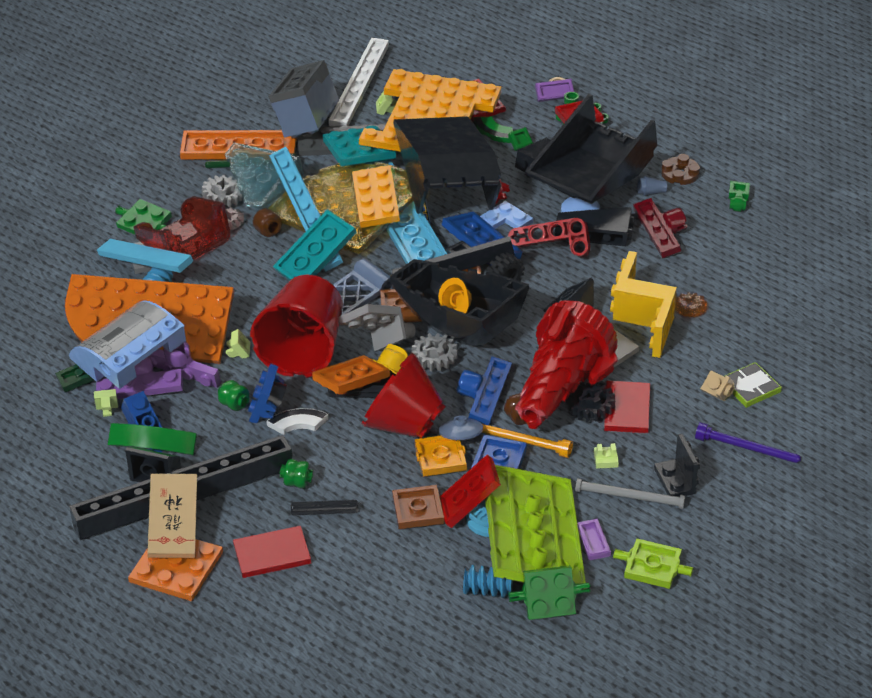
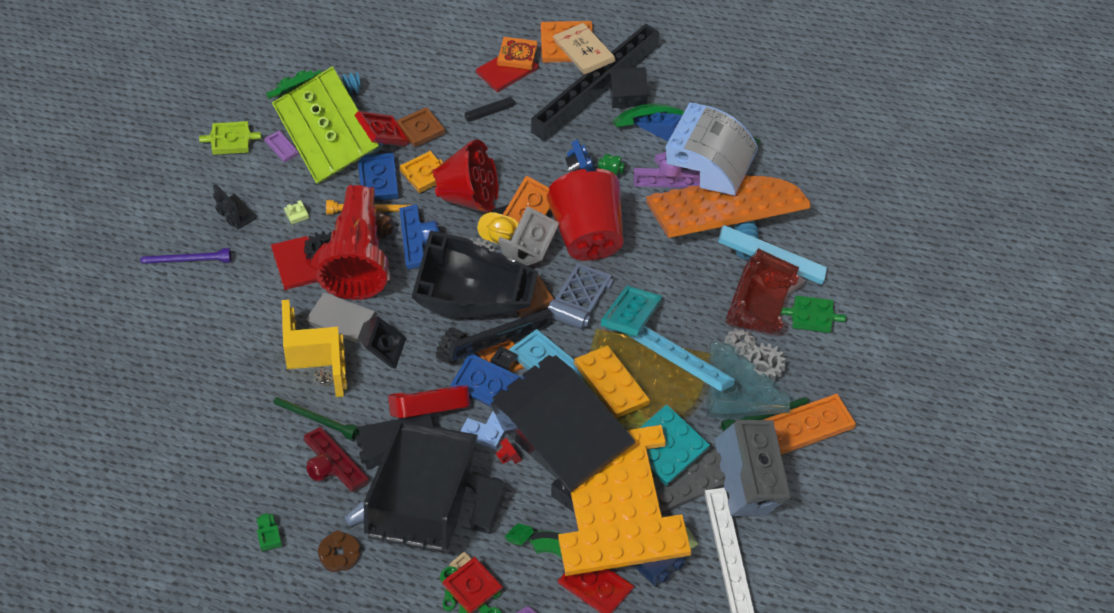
camera: 155 degrees right, 10 degrees up
yellowish green tile [226,329,251,358] -> none
reddish brown head [253,208,282,237] -> none
white tile [267,408,328,435] -> none
green piece [280,459,314,489] -> none
light orange piece [438,278,472,313] -> none
sand blue dish [439,415,483,440] -> none
light grey bar [575,478,685,509] -> none
clear orange gear [675,292,707,317] -> none
tan bracket [700,371,735,401] -> none
tile [724,362,782,408] -> none
none -> dark green piece [273,397,359,441]
none -> orange tile [497,37,538,70]

